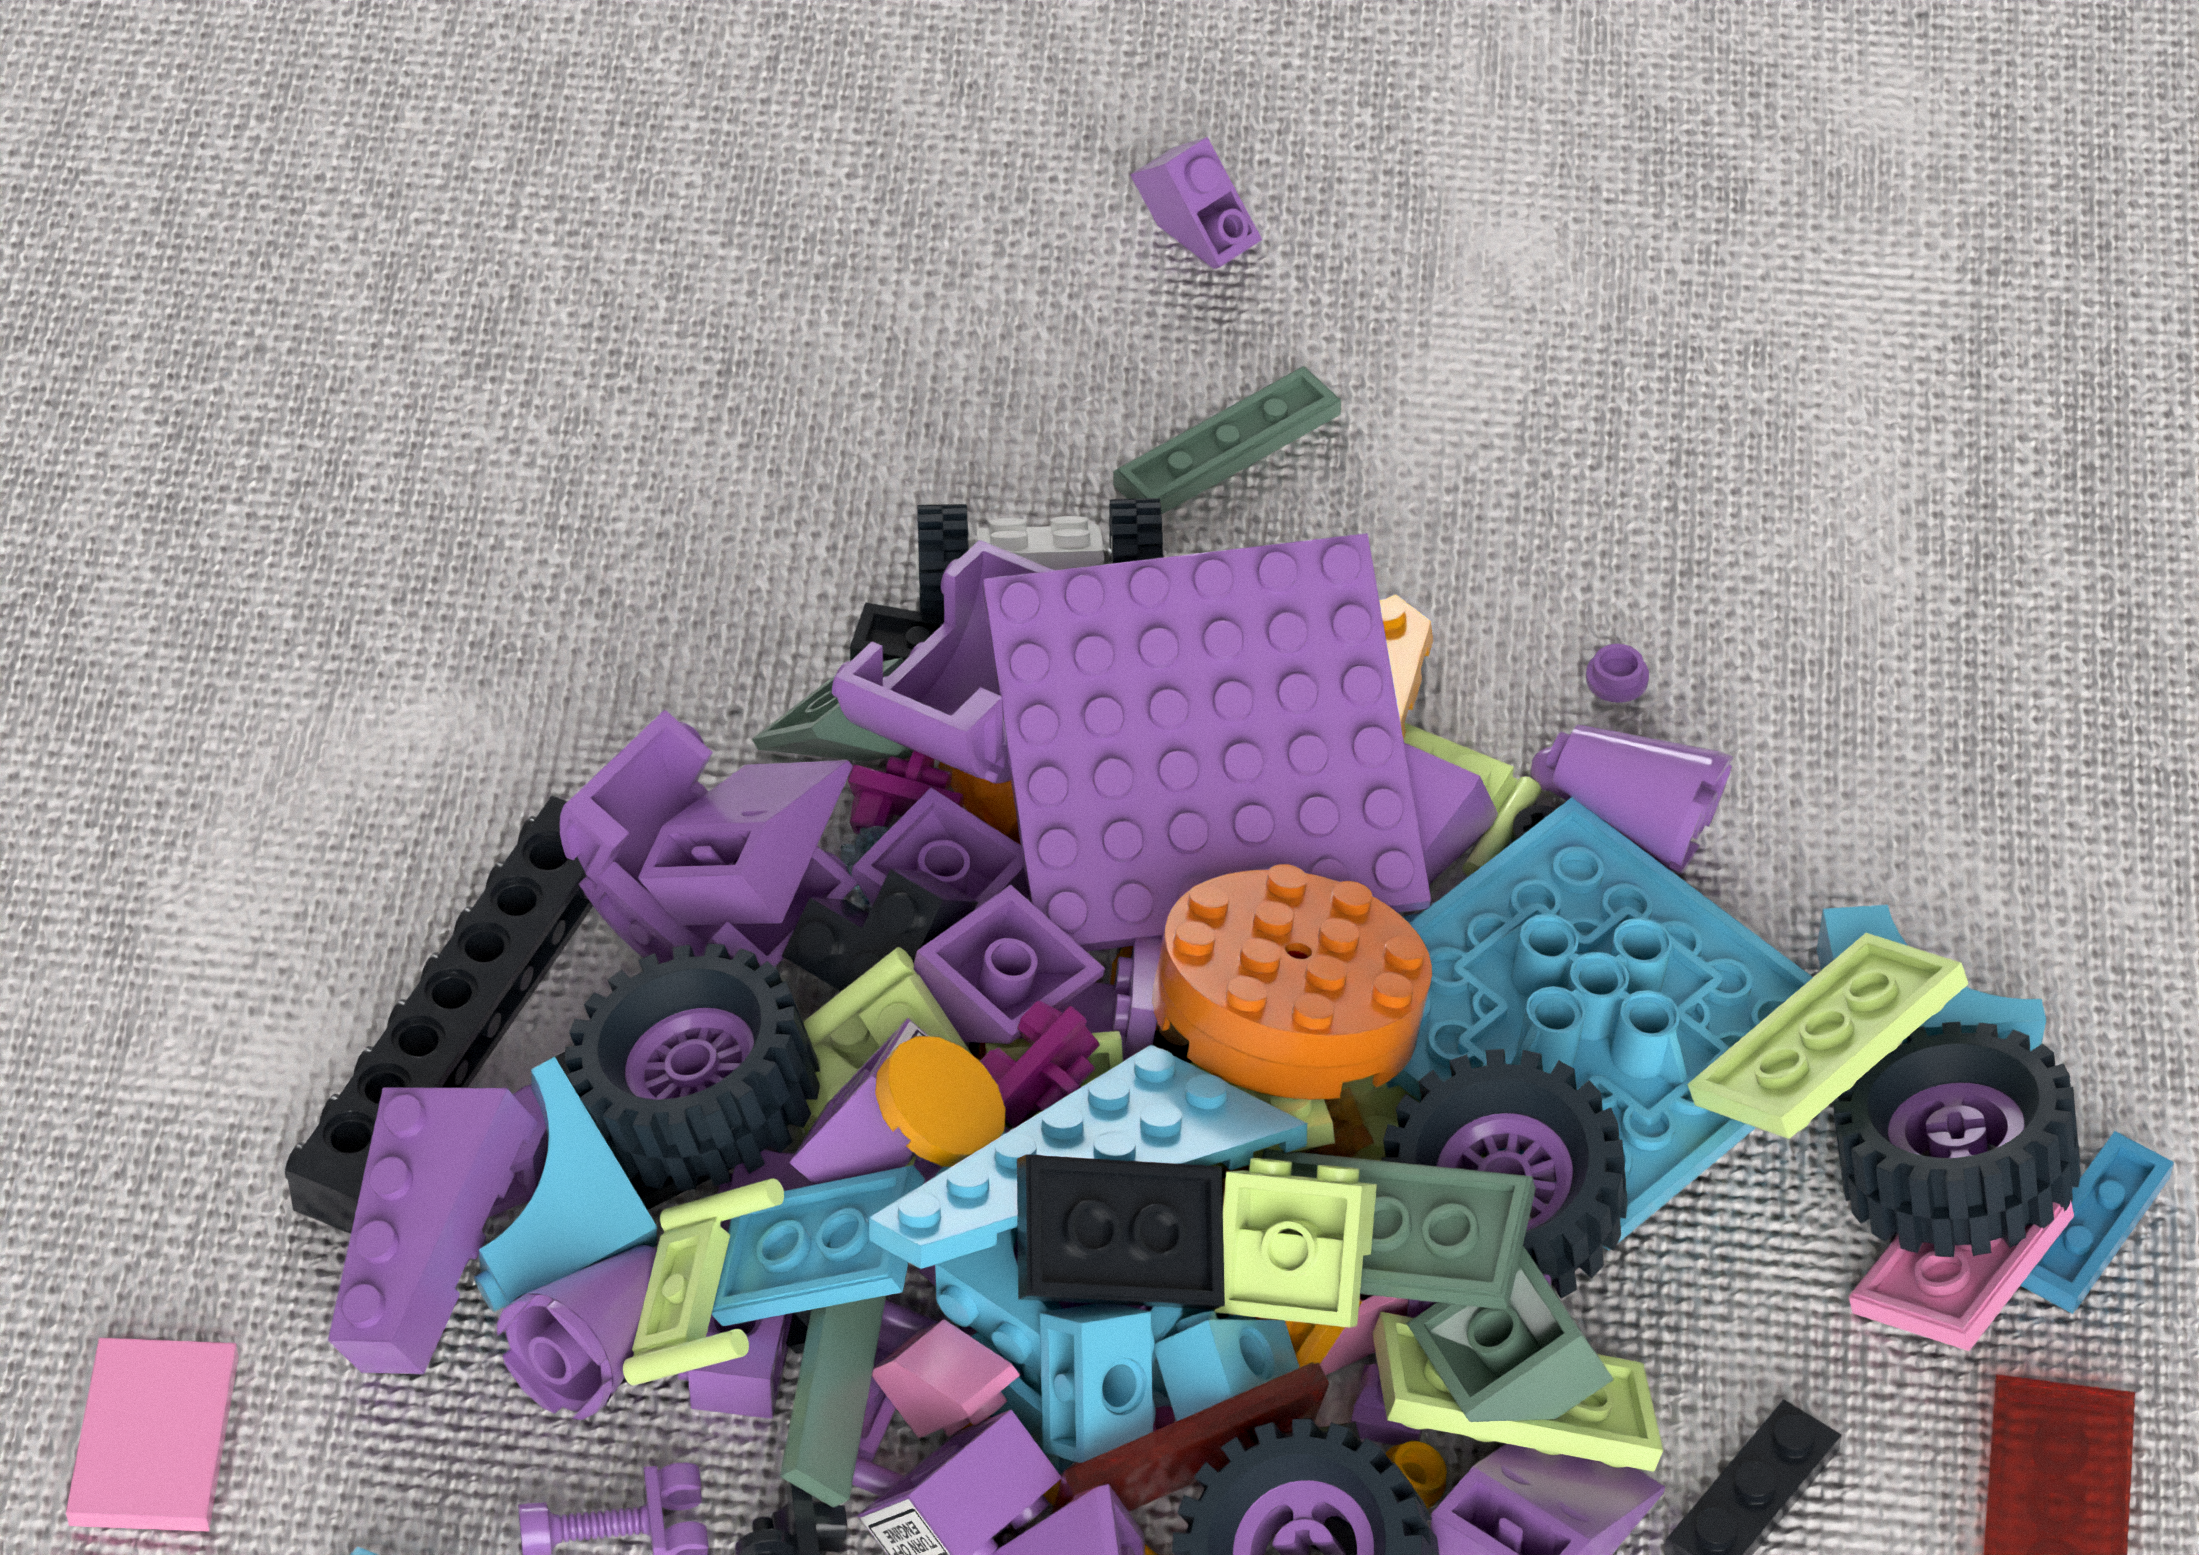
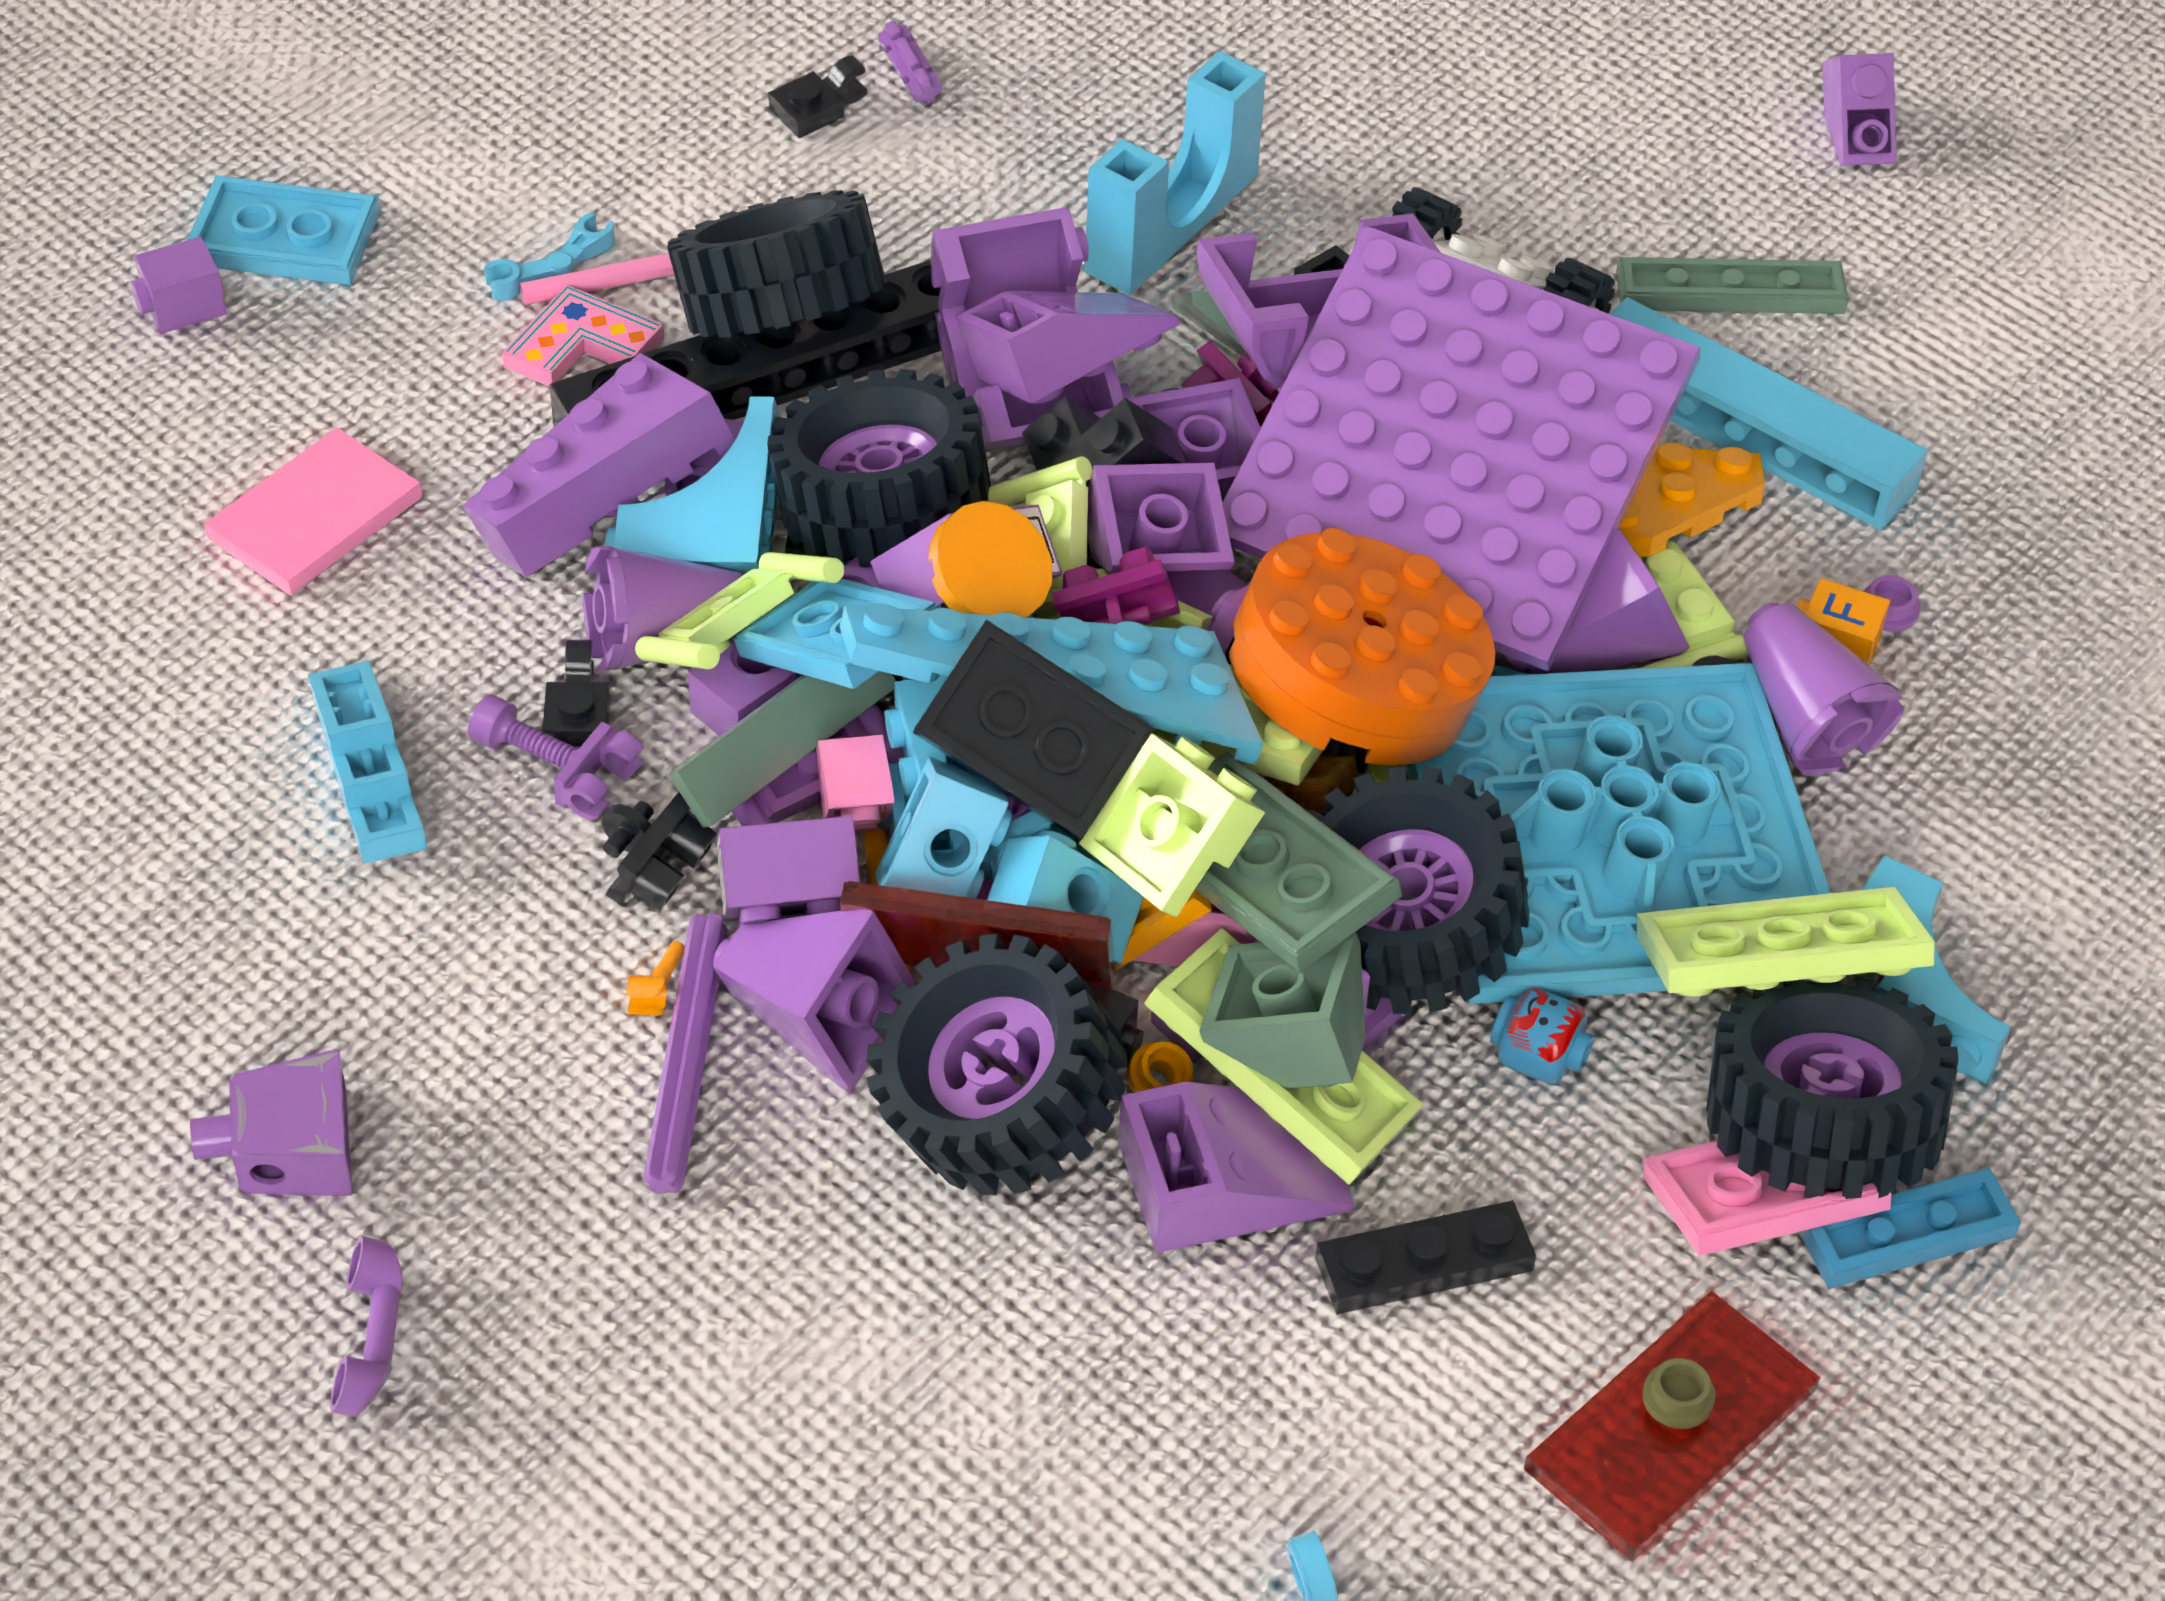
camera: 35 degrees right, 0 degrees up
none -> medium azure piece [484,212,615,301]
none -> bright pink tile [502,284,664,387]
none -> bright pink bar [520,253,674,305]
none -> black plate [542,640,610,747]
none -> black wheel [667,190,886,337]
none -> black plate [768,56,867,139]
none -> medium lavender axle [878,21,942,105]
none -> medium azure arch [1085,51,1266,296]
none -> dark azure head [1490,987,1595,1085]
none -> medium azure brick [1610,297,1928,531]
none -> olive plate [1642,1358,1716,1429]
none -> light orange brick [1796,578,1891,666]

